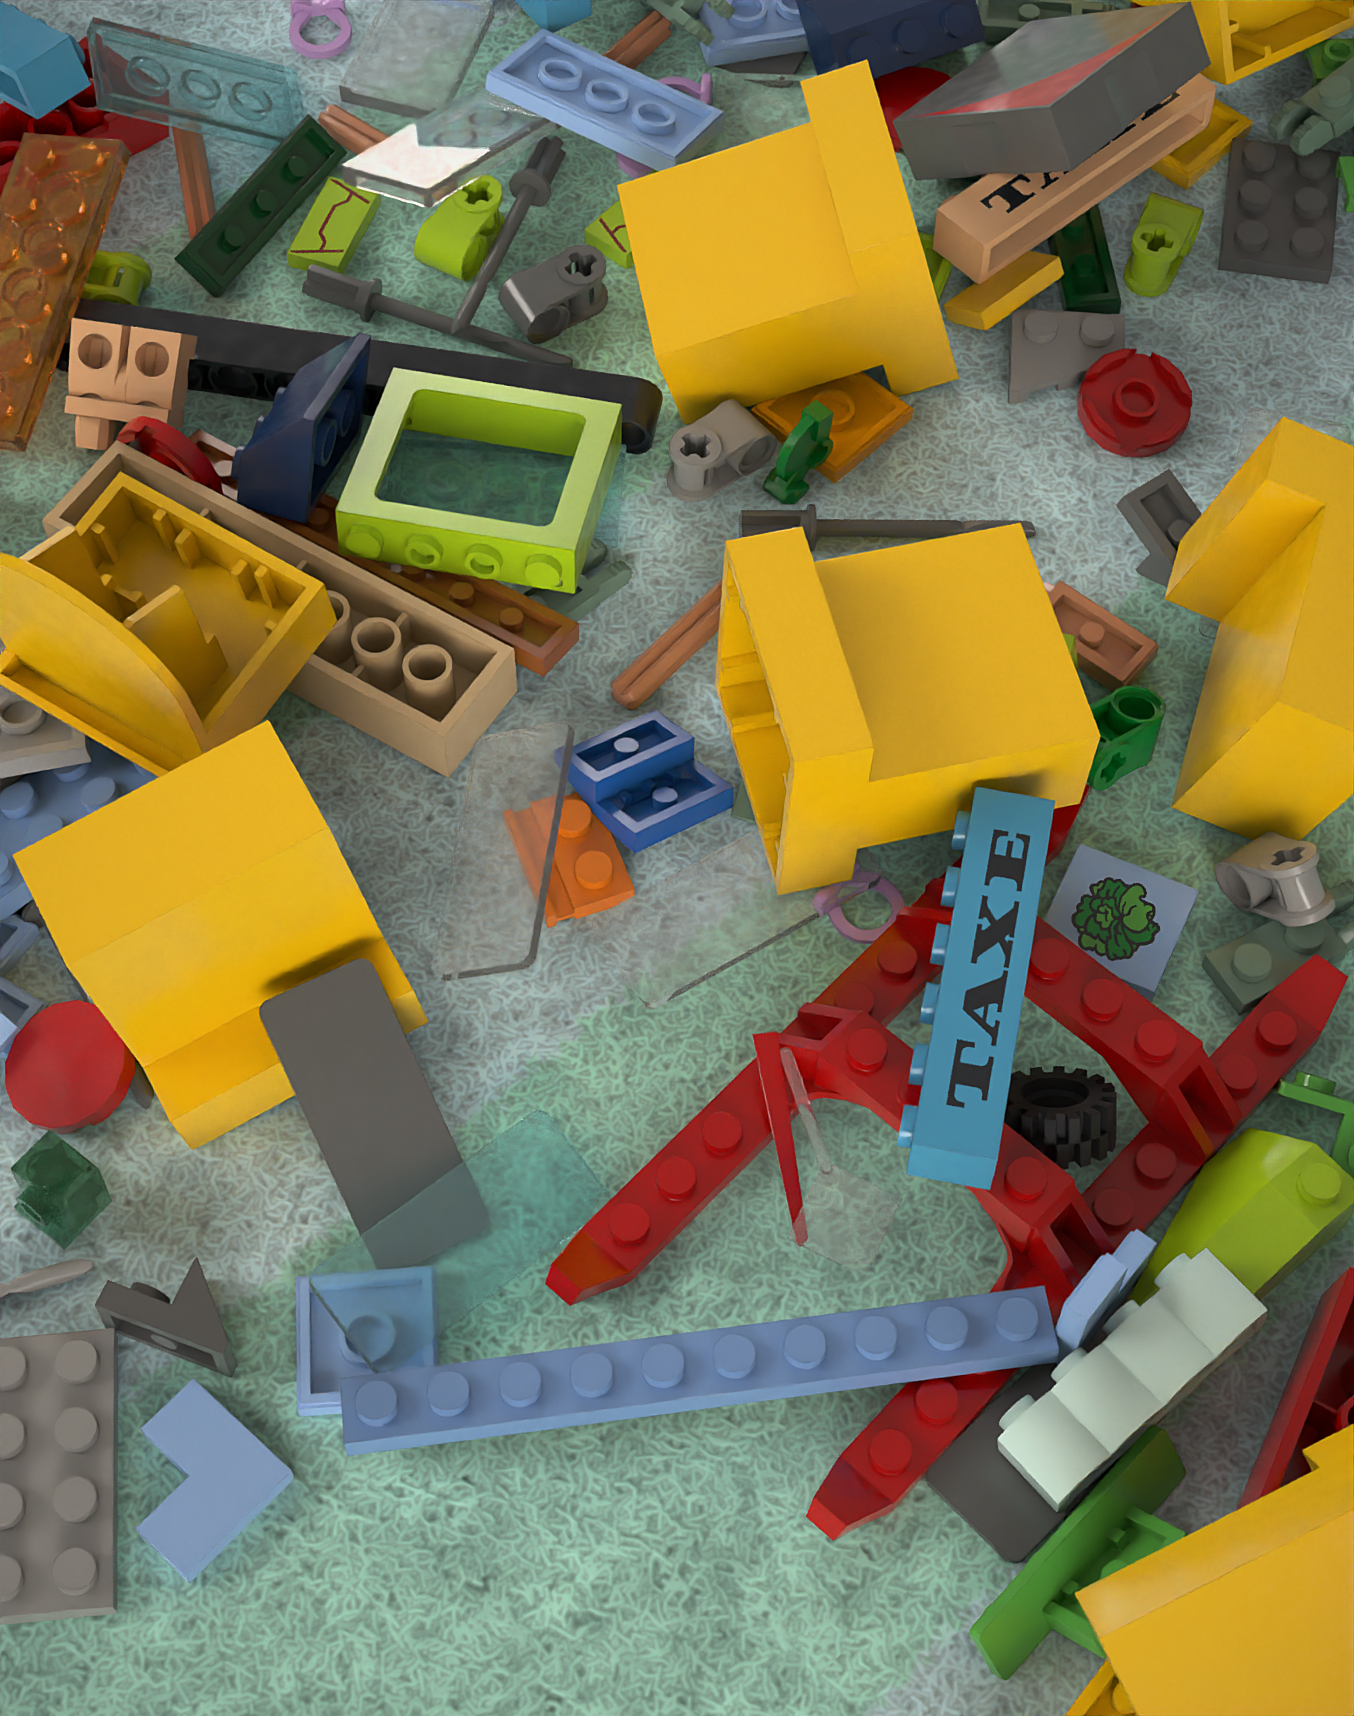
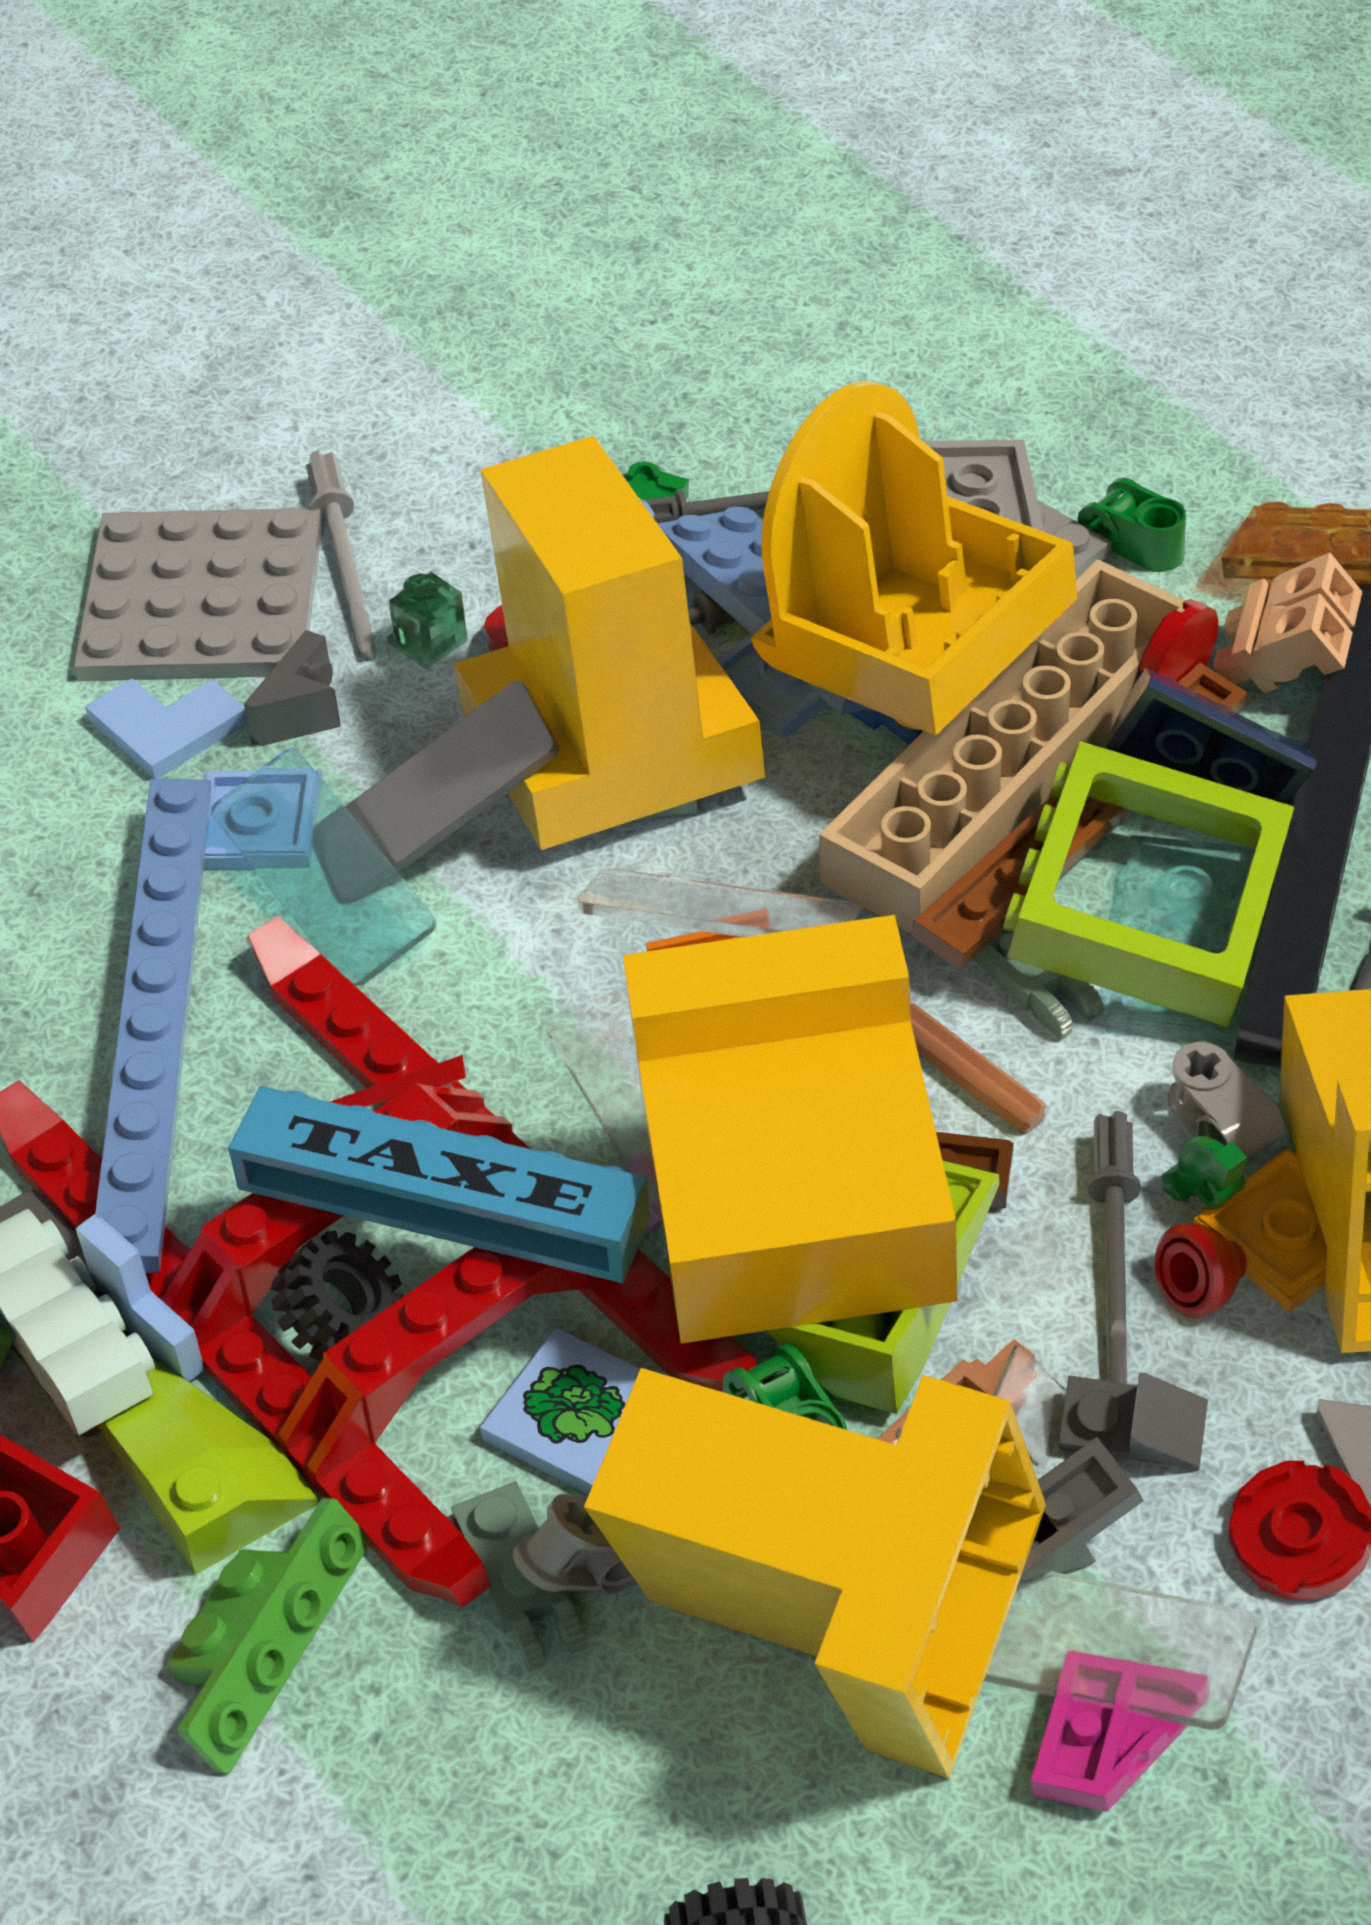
camera: 100 degrees right, 10 degrees down
none -> clear piece [896,1344,1066,1469]
none -> dark grey slope [1059,1372,1208,1470]
none -> red brick [1155,1223,1247,1319]

